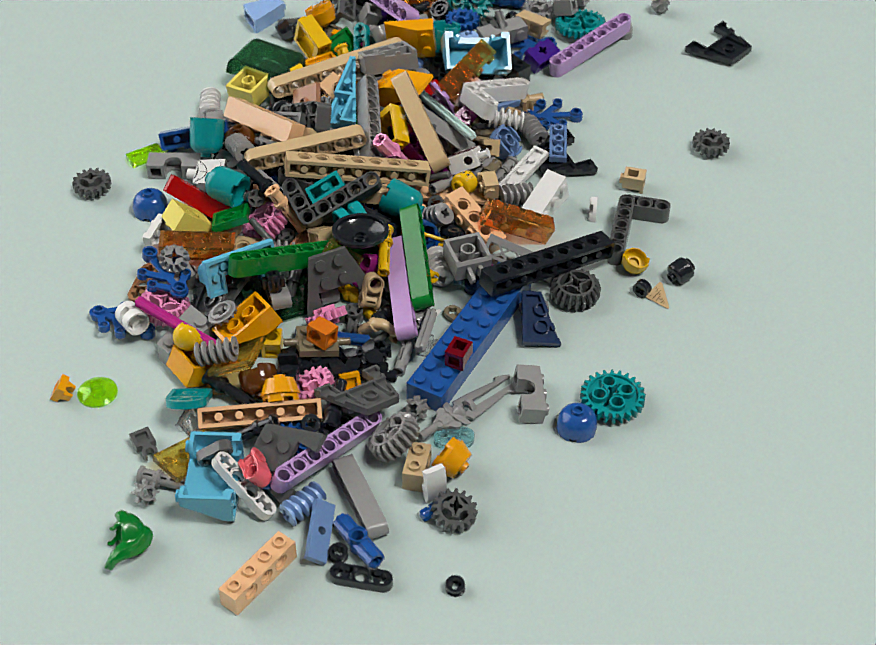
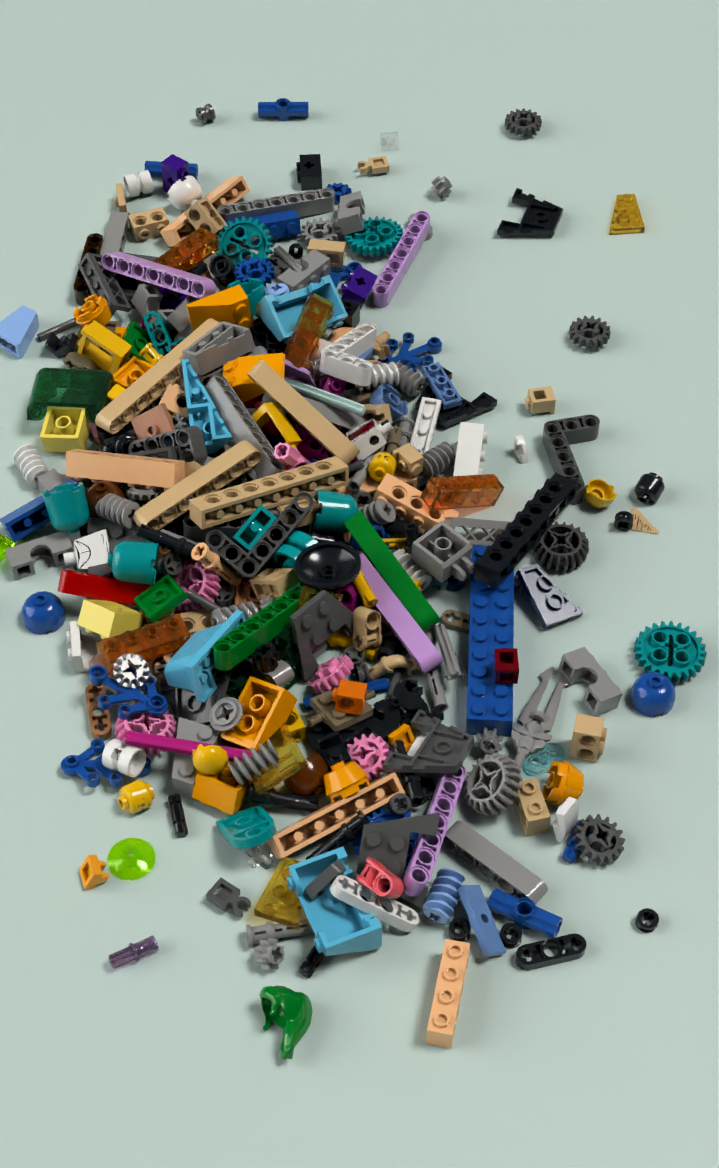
camera: 25 degrees left, 5 degrees up
none -> dark tan beam [63,352,98,378]
none -> clear purple axle [108,935,159,969]
none -> yellow head [118,780,155,814]
none -> black axle [168,794,188,837]
none -> black axle [299,945,325,978]
none -> black bush [449,917,471,942]
none -> tan brick [569,713,607,763]
none -> clear yellow wing [609,194,645,235]

